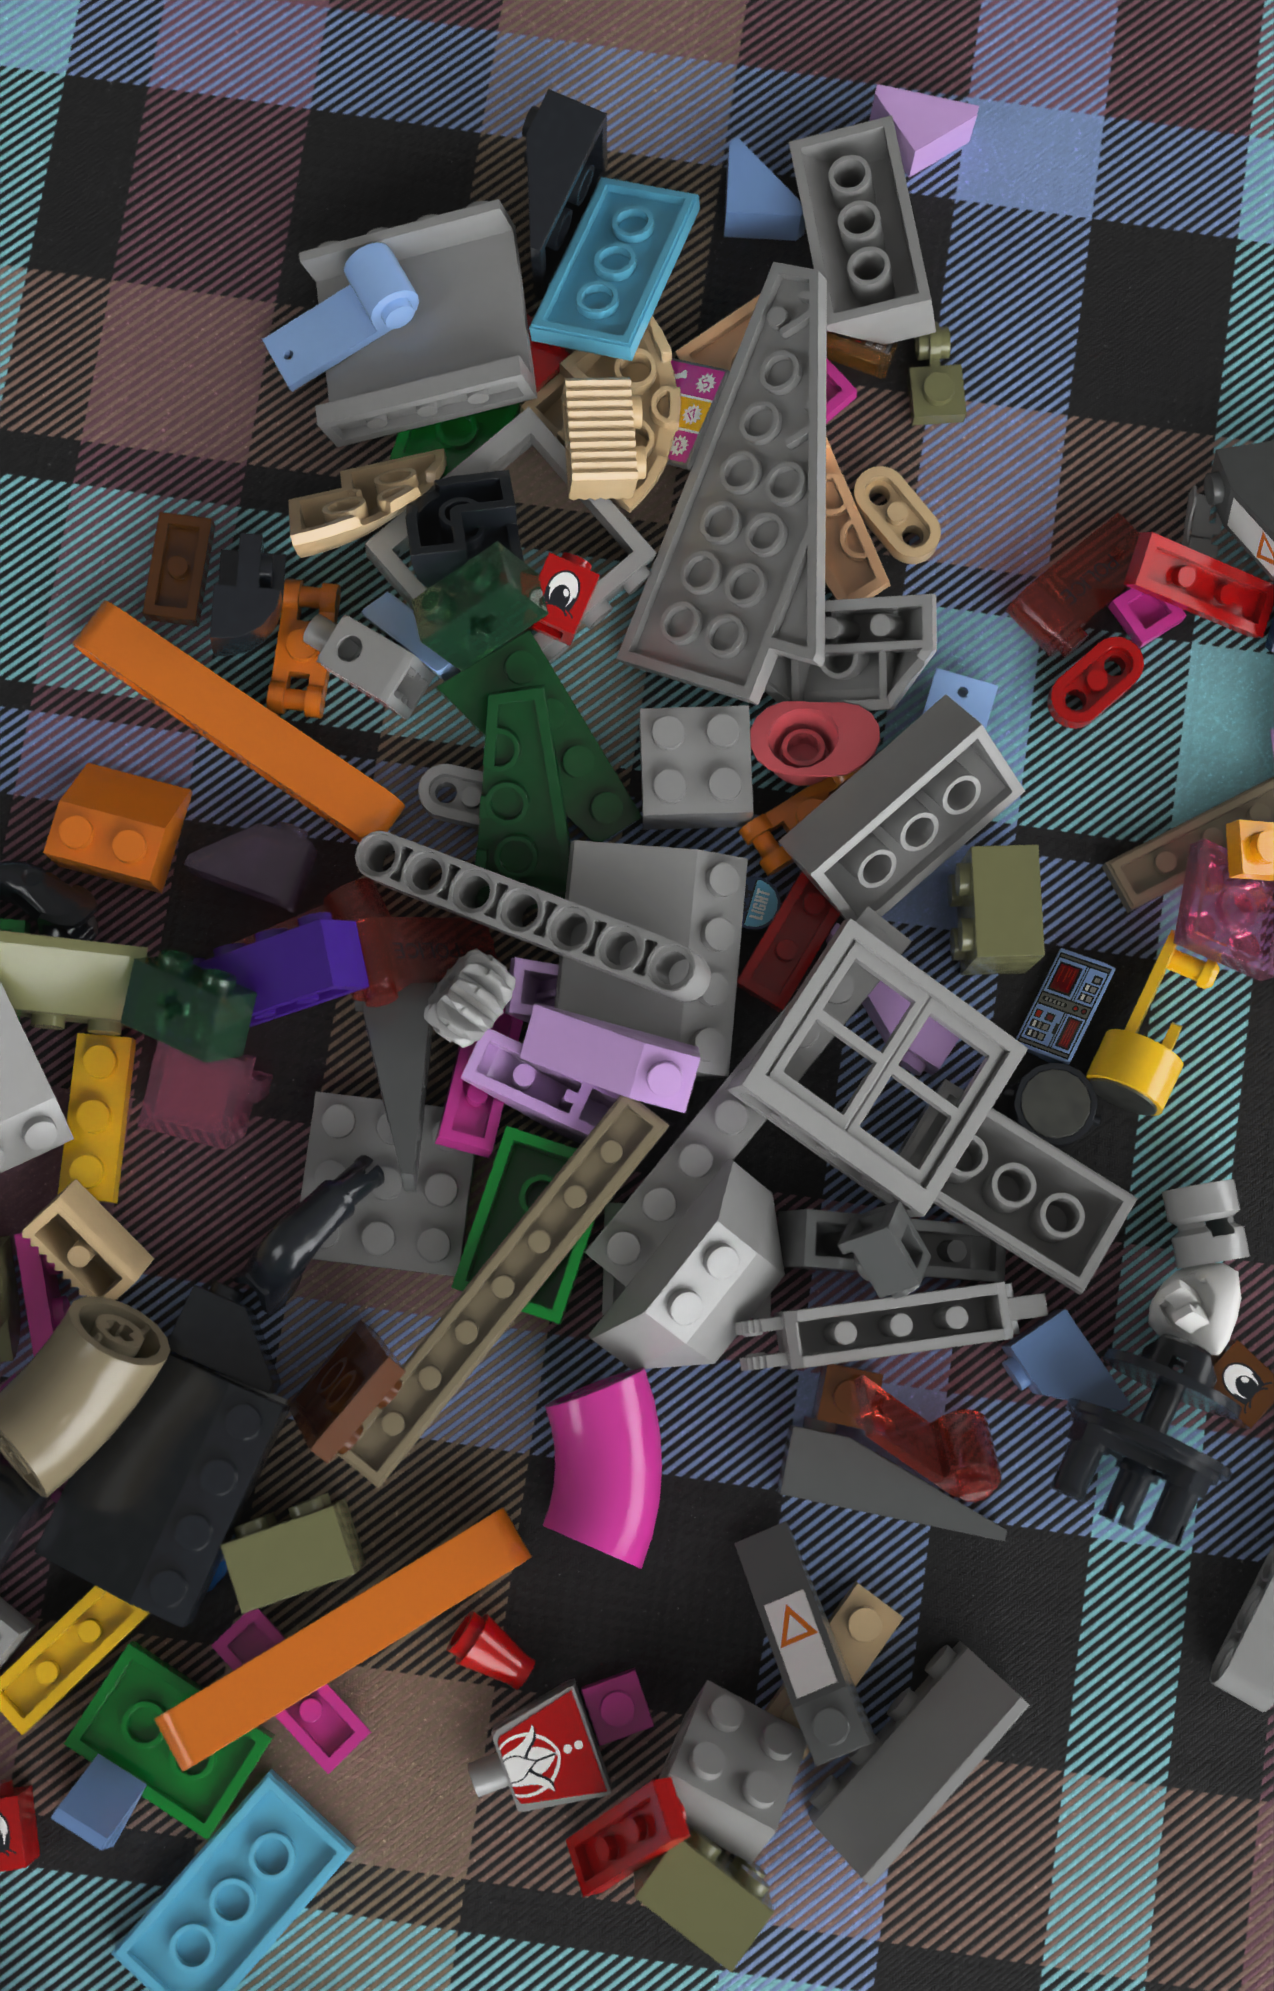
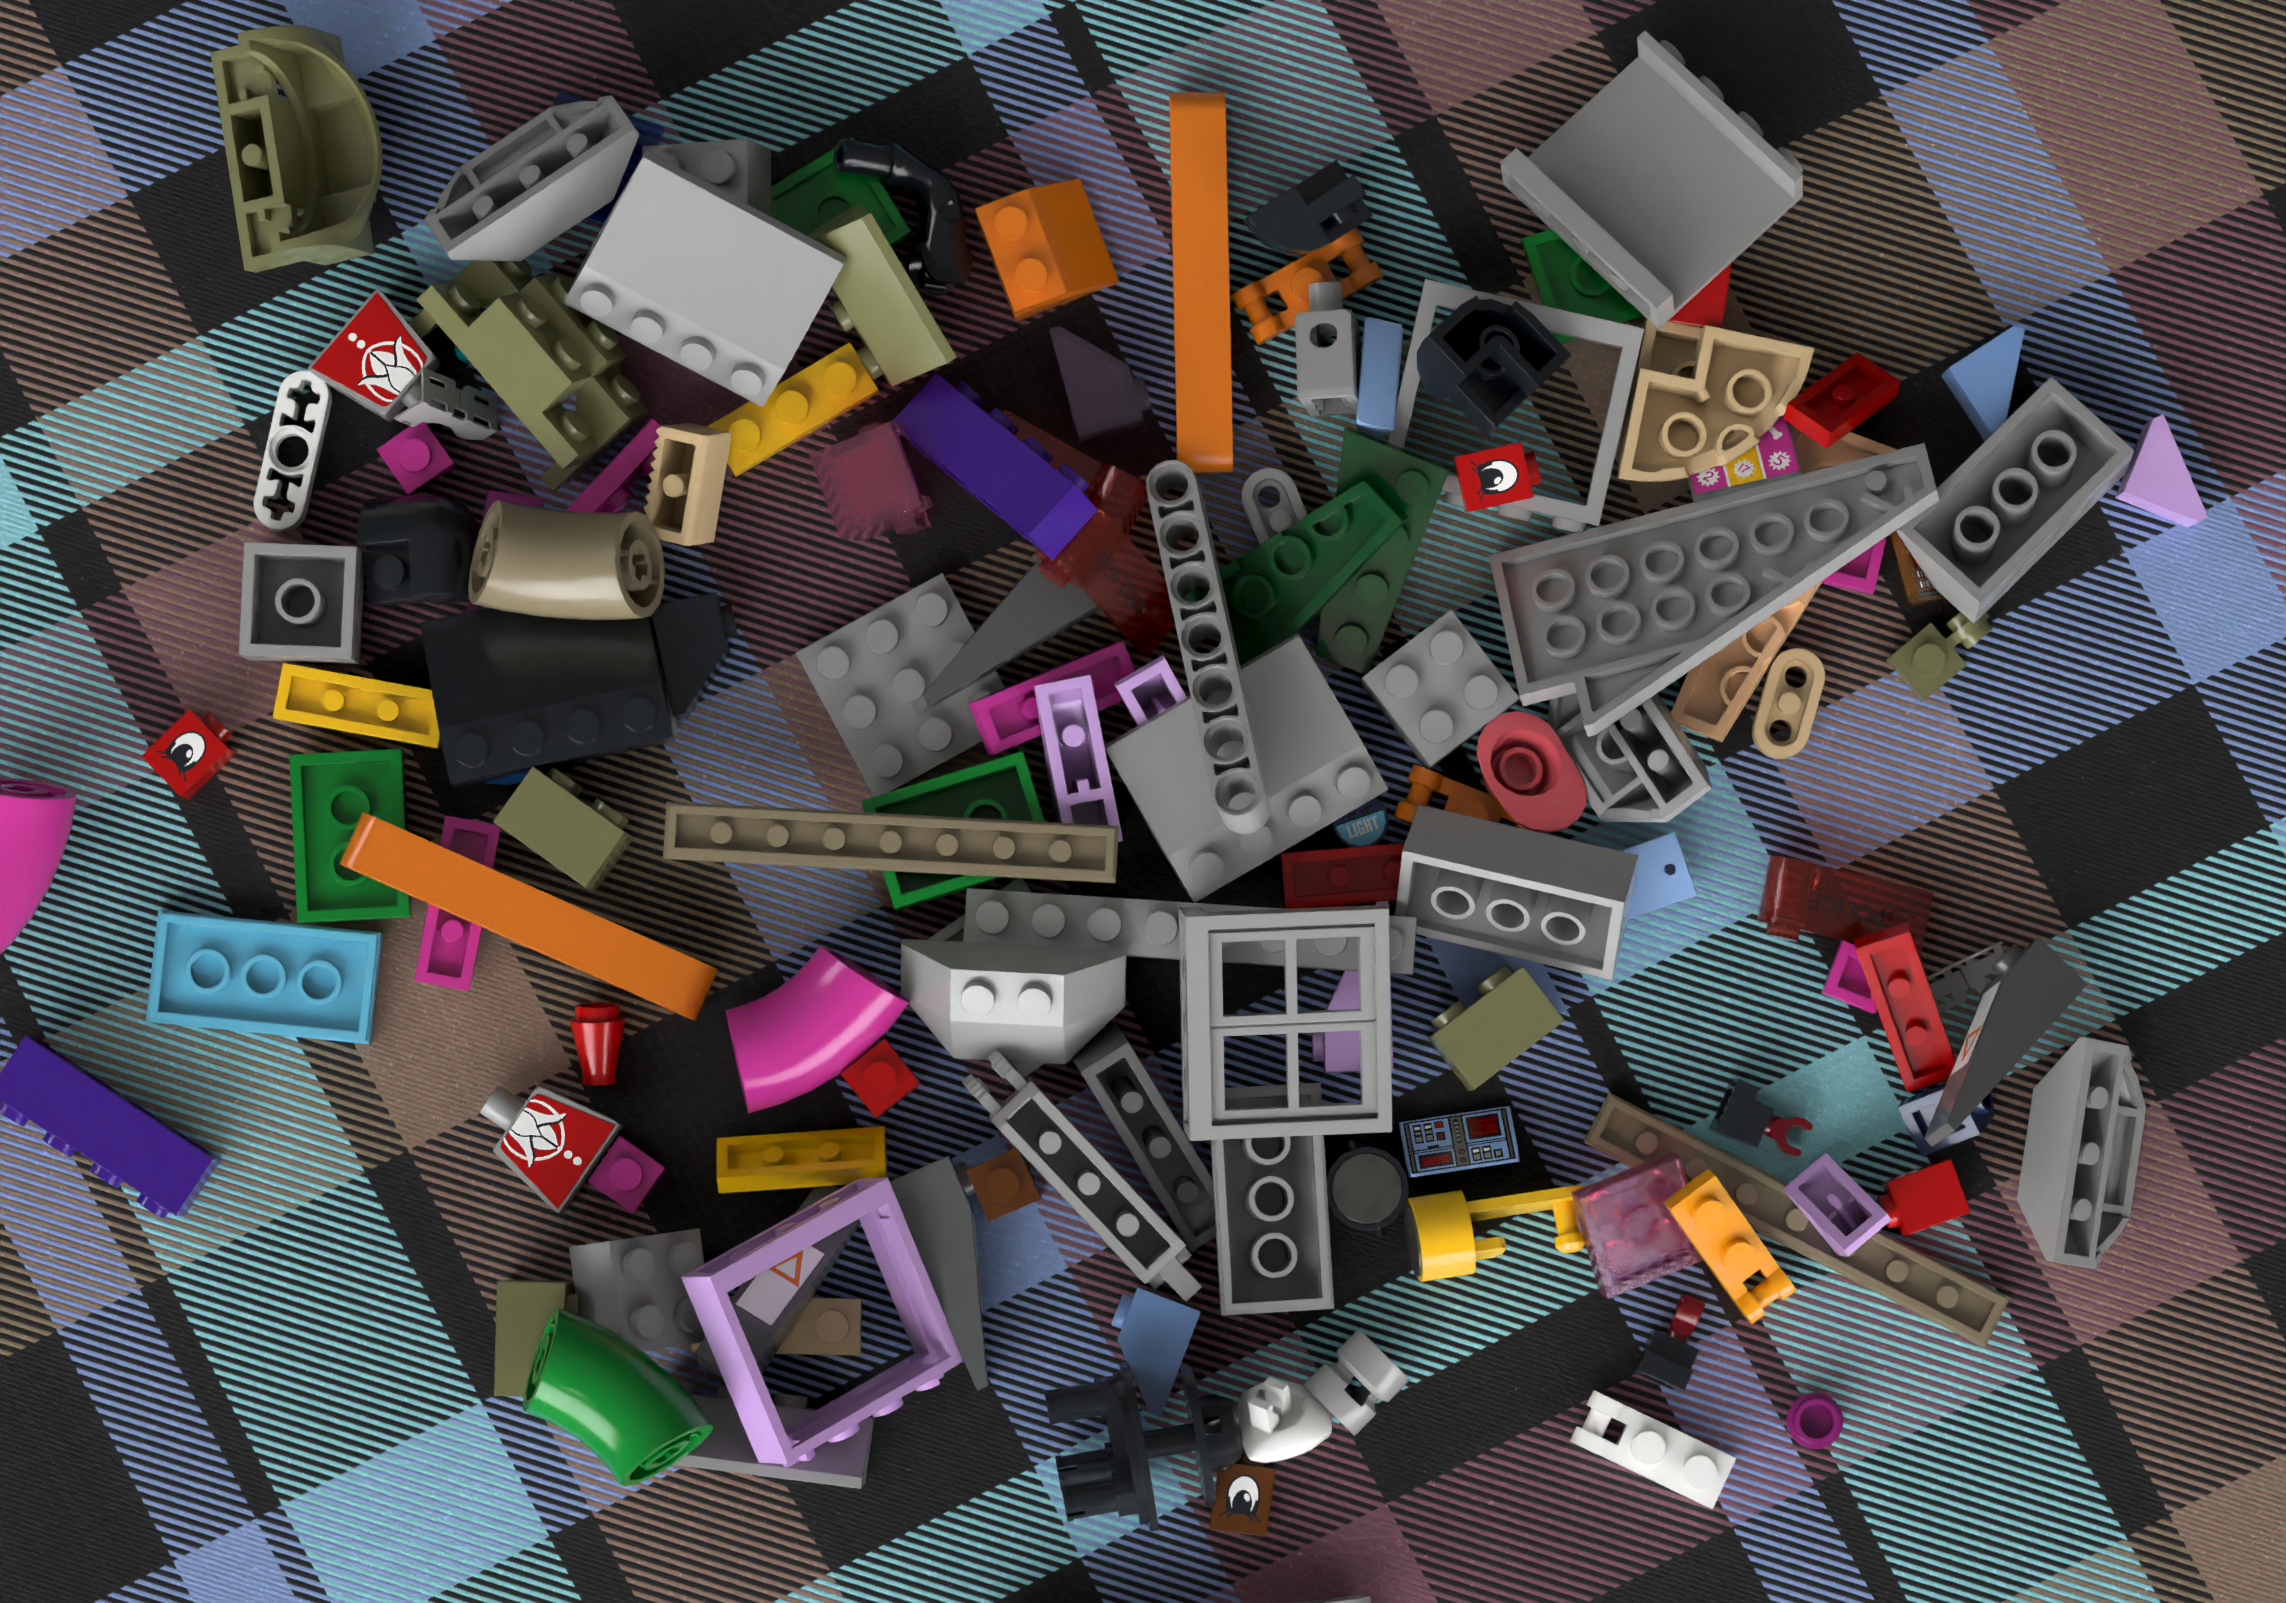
camera: 55 degrees right, 5 degrees up
medium blue slope [51,1754,147,1850] -> none
clear green brick [120,950,257,1063] -> none
reddish brown plate [142,512,215,627] -> none
black piece [232,1155,385,1315] -> none
light blue door [262,242,419,392] -> none
reddish brown plate [288,1320,406,1464] -> none
tan brick [289,448,447,558] -> none
clear green brick [411,541,548,671] -> none
light grey gear [424,949,516,1048] -> none
lavender slope [520,1002,701,1113] -> none
black slope [522,89,607,299] -> none
medium azure tile [529,177,700,361] -> none
tan brick [561,377,647,501] -> none
red plate [566,1777,690,1897] -> none
dark grey brick [838,1200,931,1299] -> none
clear red door [854,1375,1002,1502] -> none
red plate [1047,637,1144,728] -> none
none -> green brick [522,1307,714,1487]
none -> lavender window [681,1177,963,1469]
none -> yellow plate [717,1126,887,1194]
none -> red brick [841,1039,922,1119]
none -> black piece [1709,1078,1813,1156]
none -> red plate [1784,352,1901,449]

